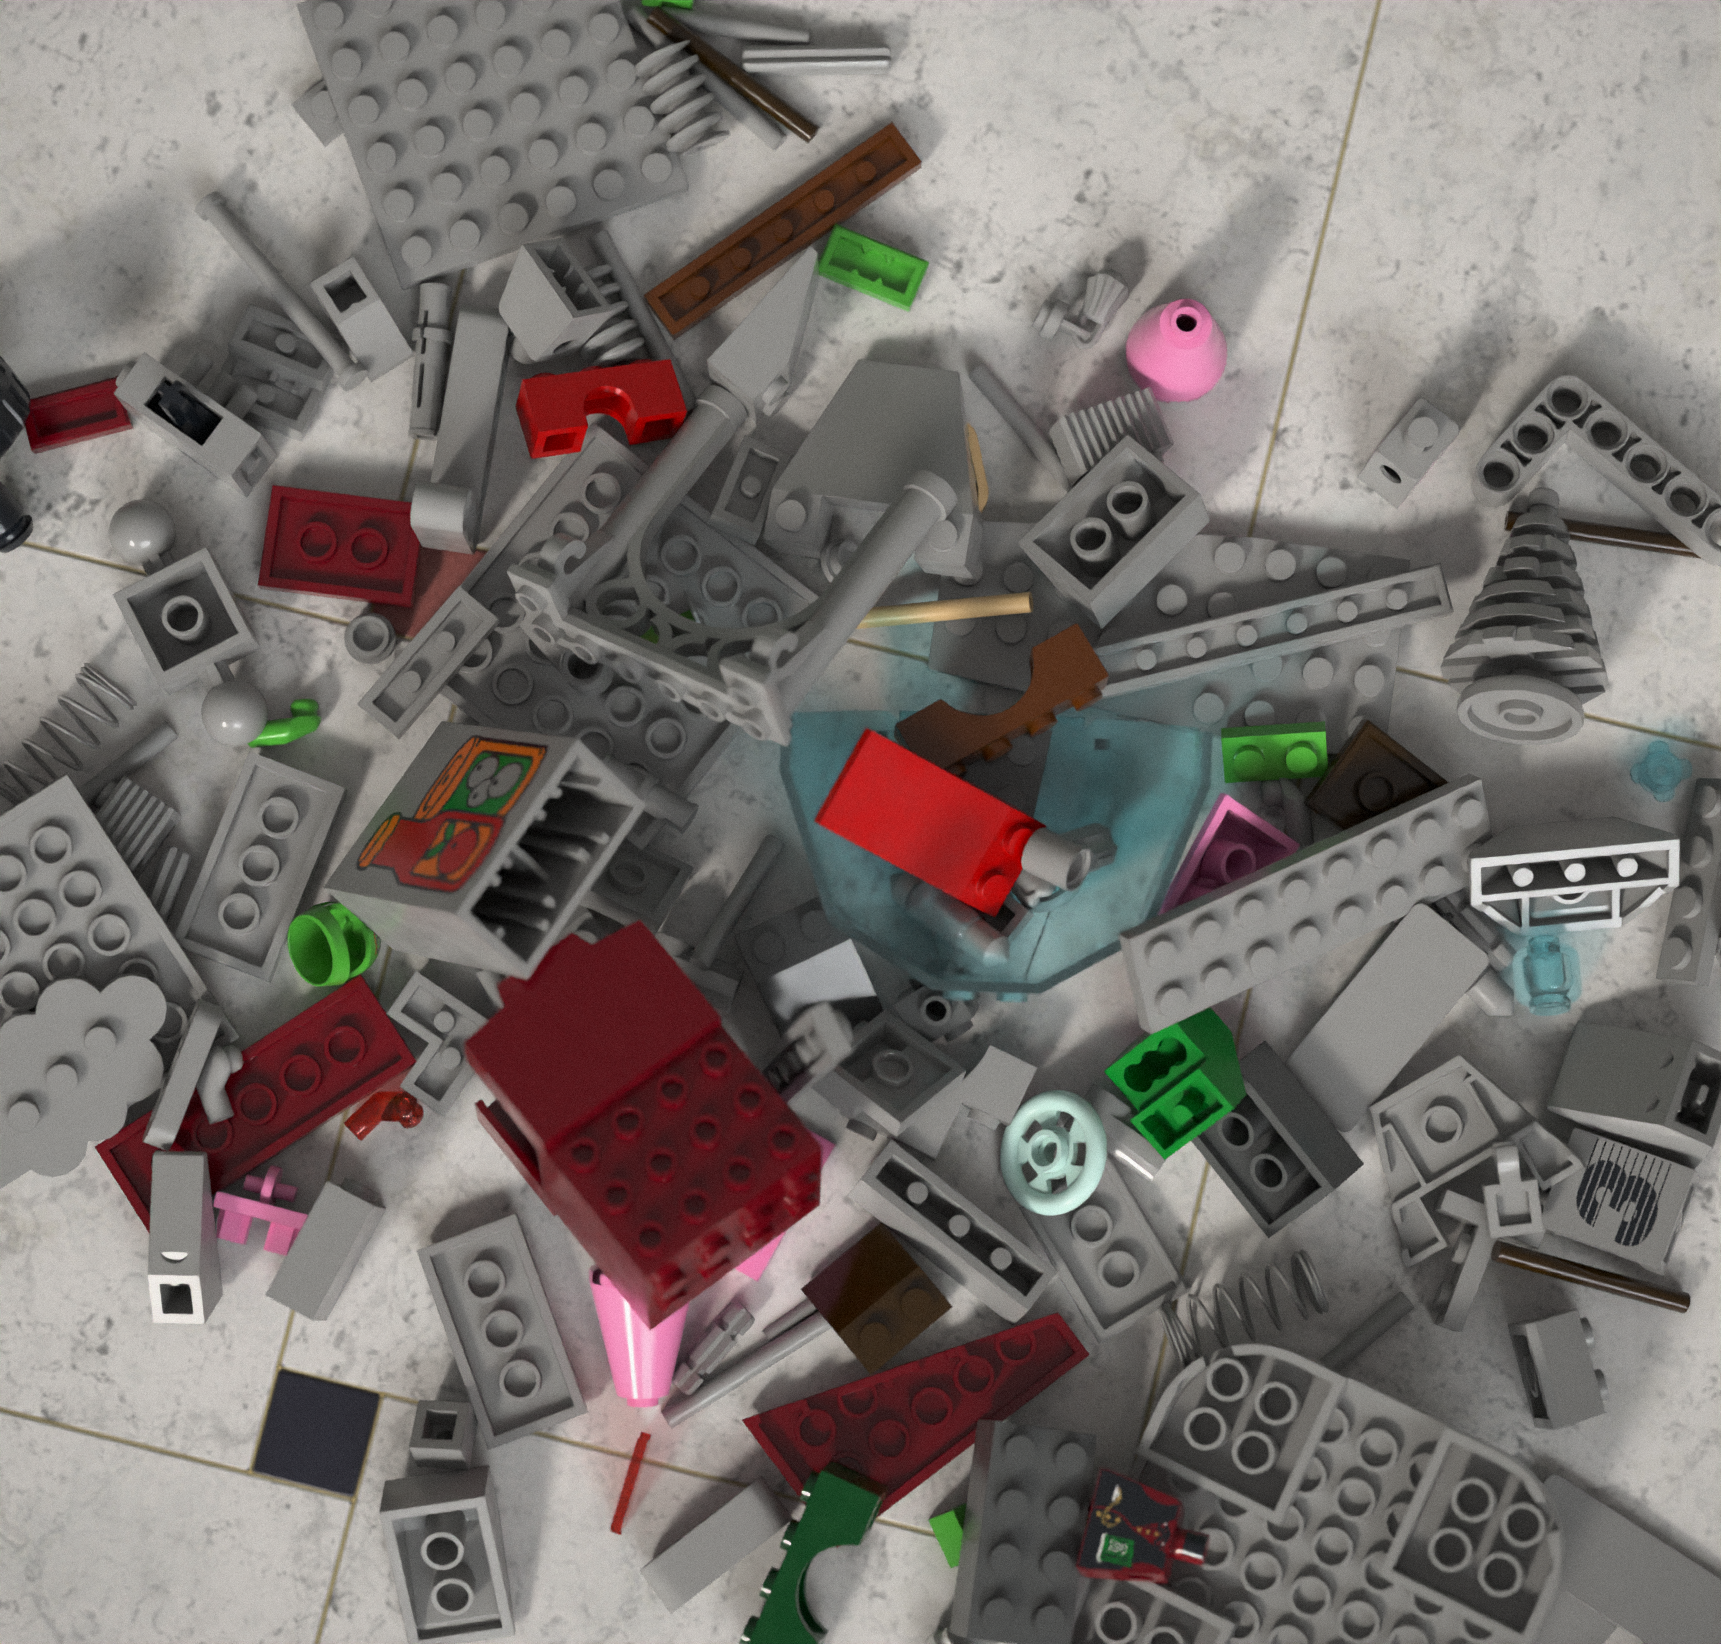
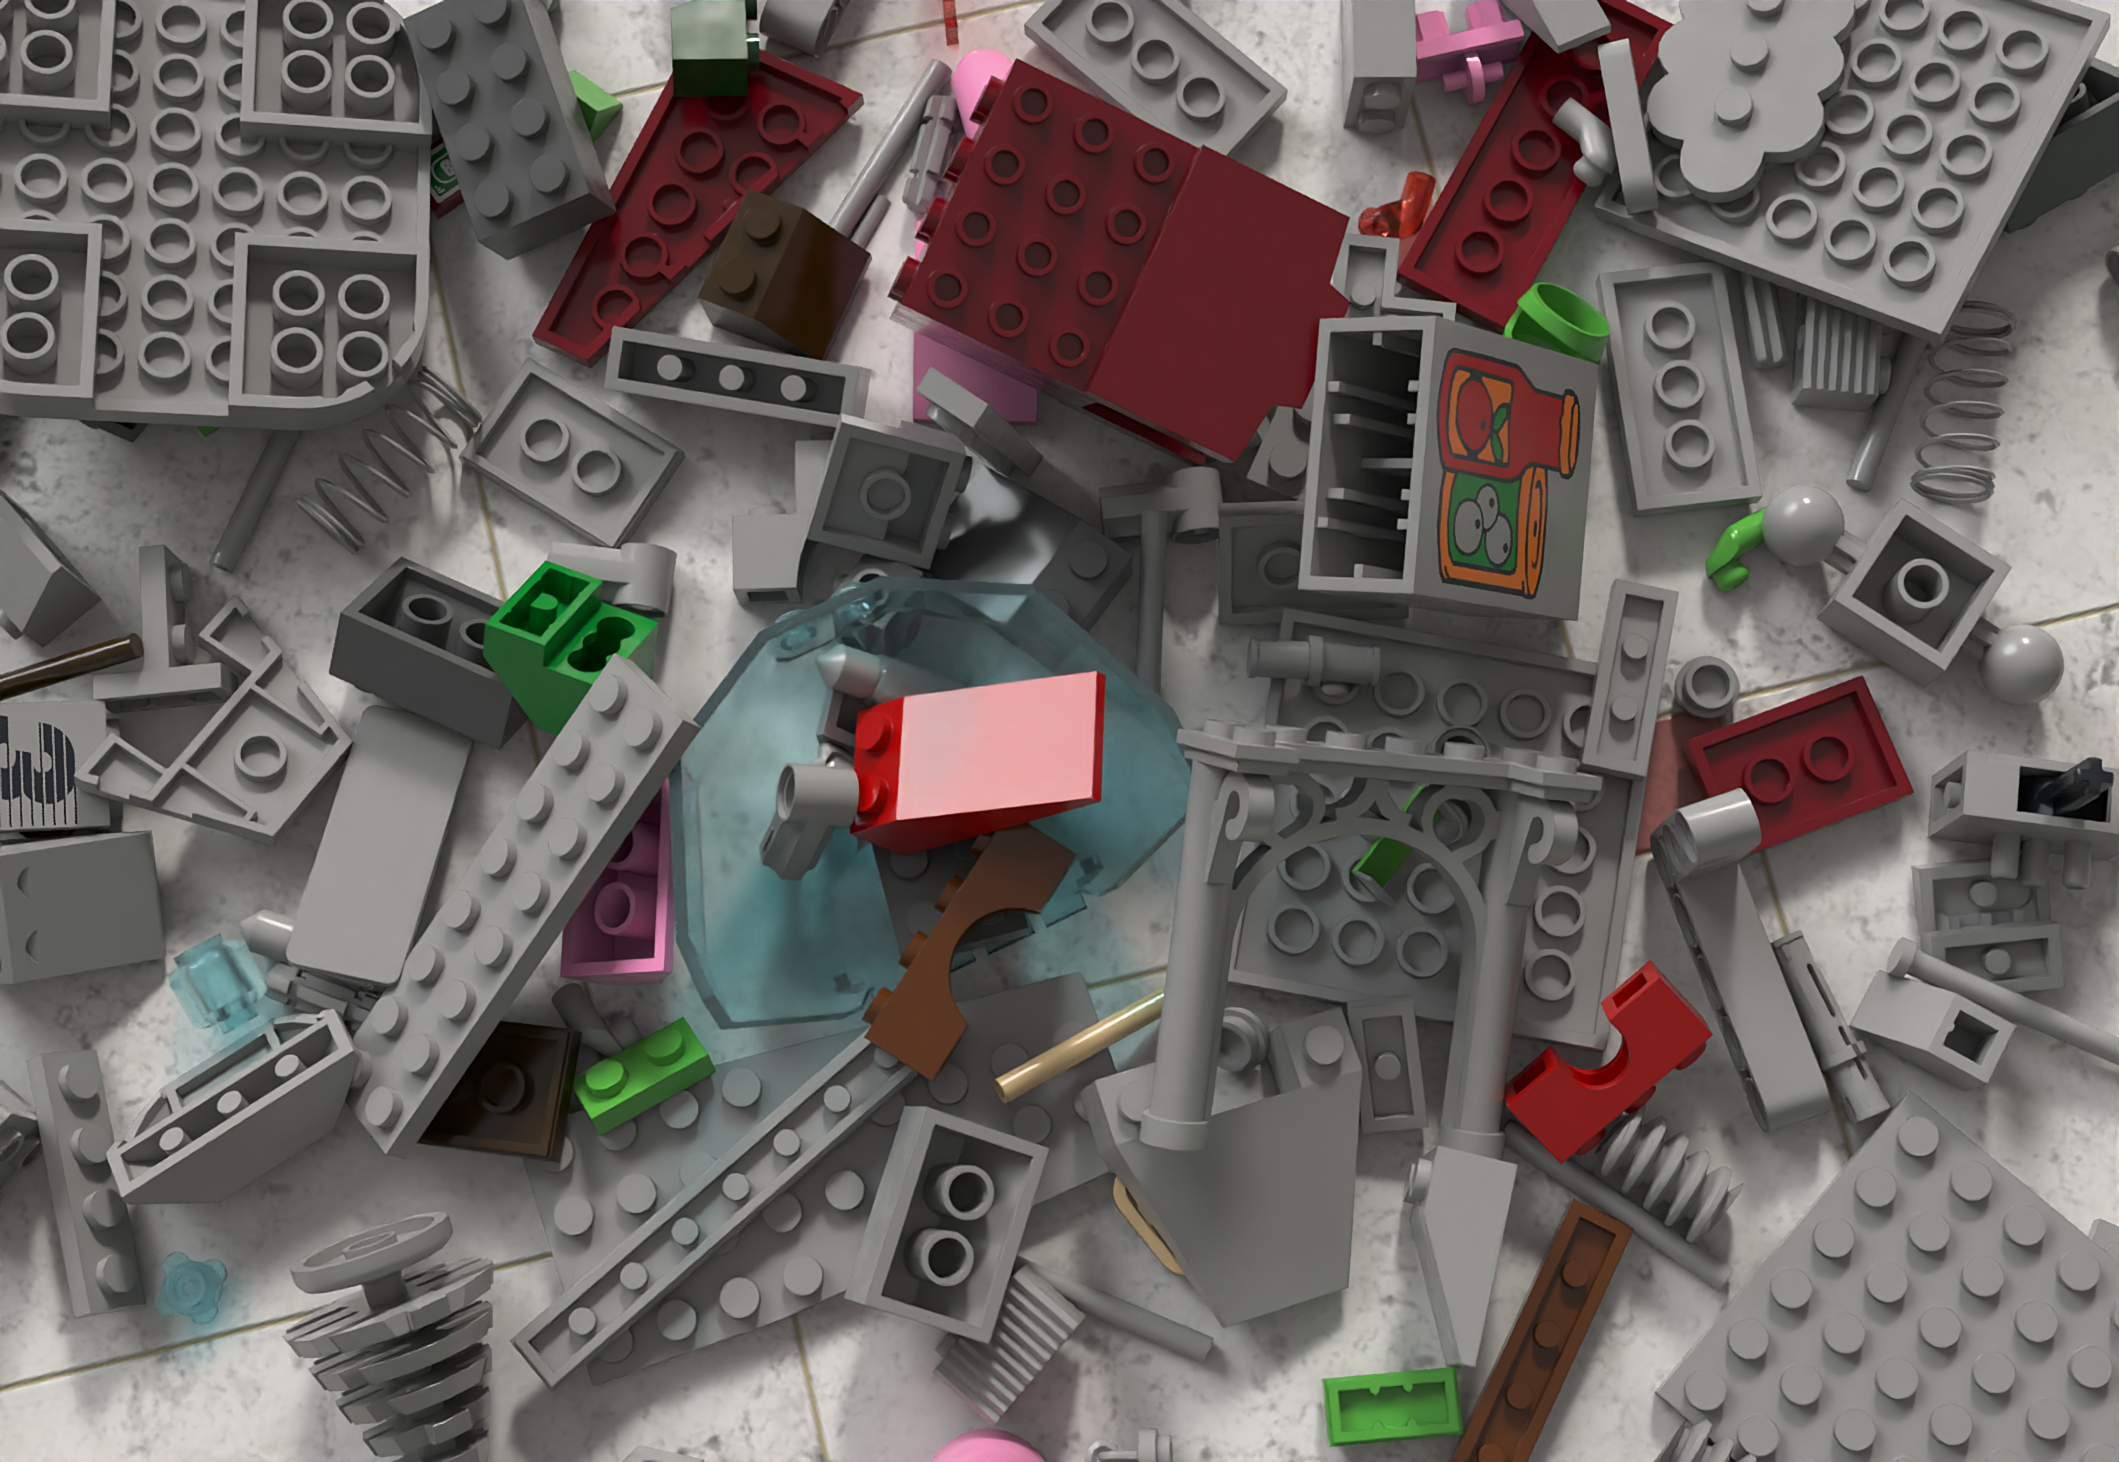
camera: 155 degrees right, 5 degrees down
light grey torso [498,238,613,364] -> none
light aqua plate [1000,1090,1107,1216] -> none
torso [1076,1468,1210,1583] -> none
light grey plate [1482,1140,1544,1238] -> none

